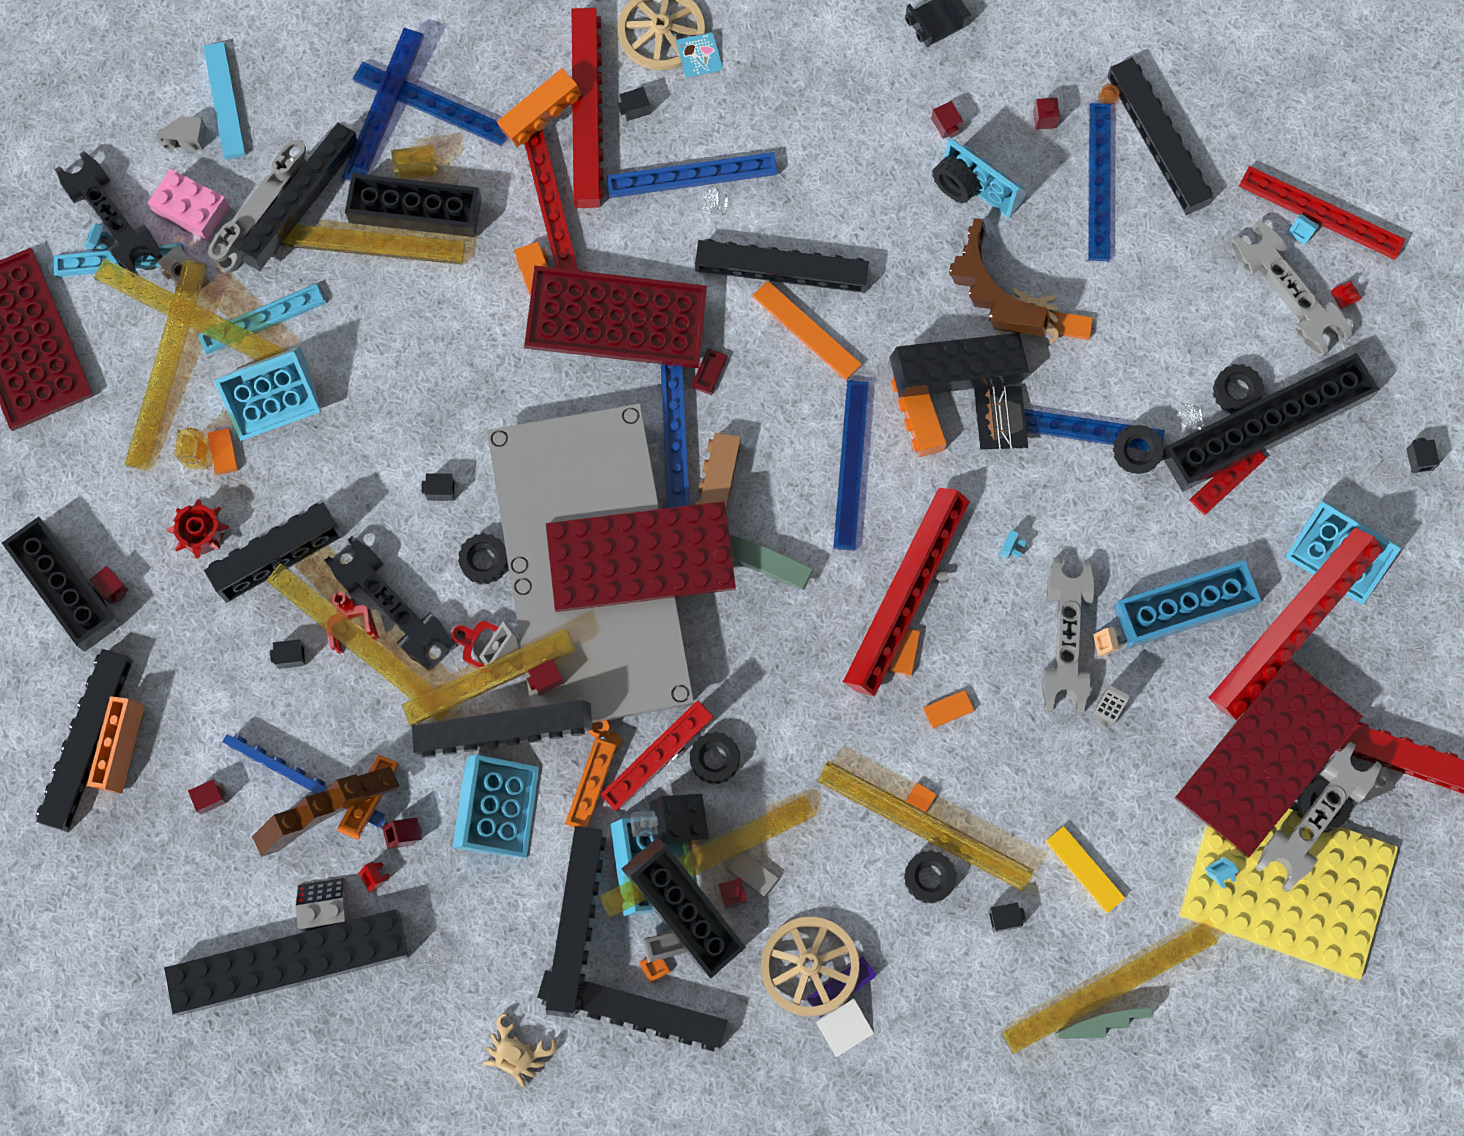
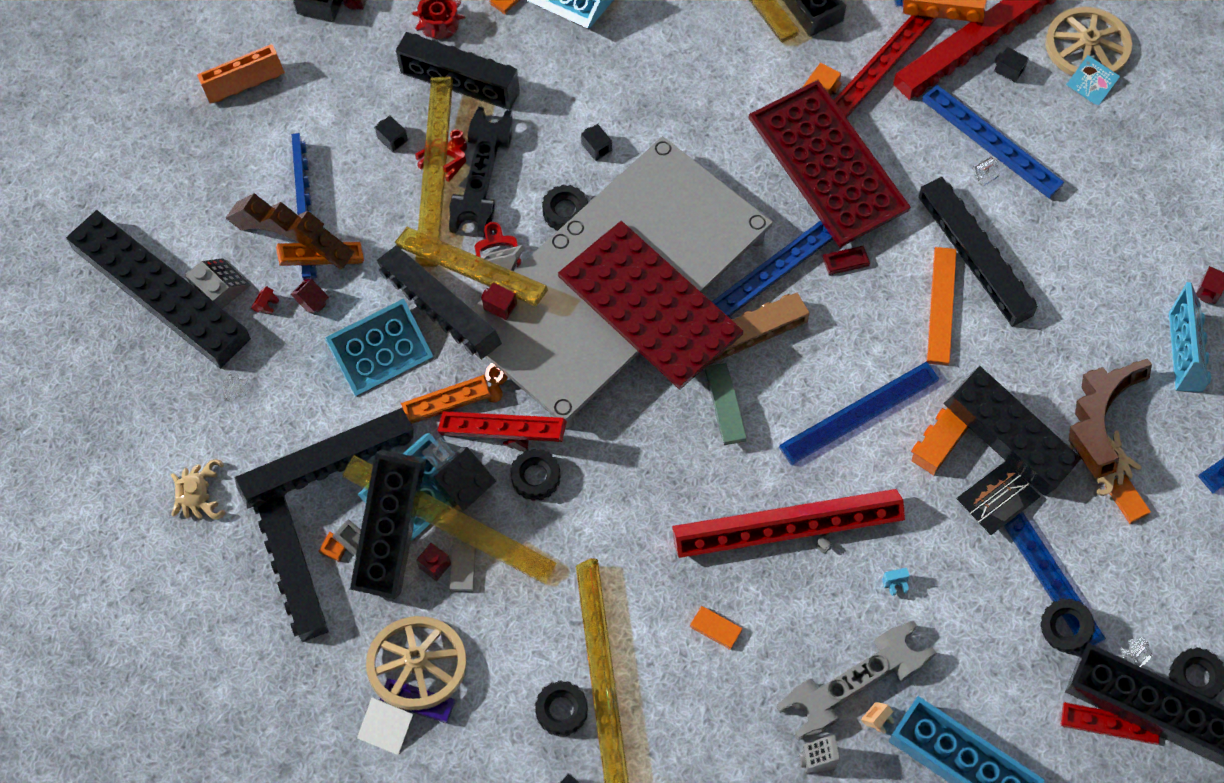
camera: 55 degrees right, 10 degrees down
black brick [36,649,133,832] -> none
dark red brick [188,779,228,815] -> none
orange tile [889,629,920,676] -> none
orange tile [905,783,937,815] -> none
black tyre [932,156,979,203] -> none

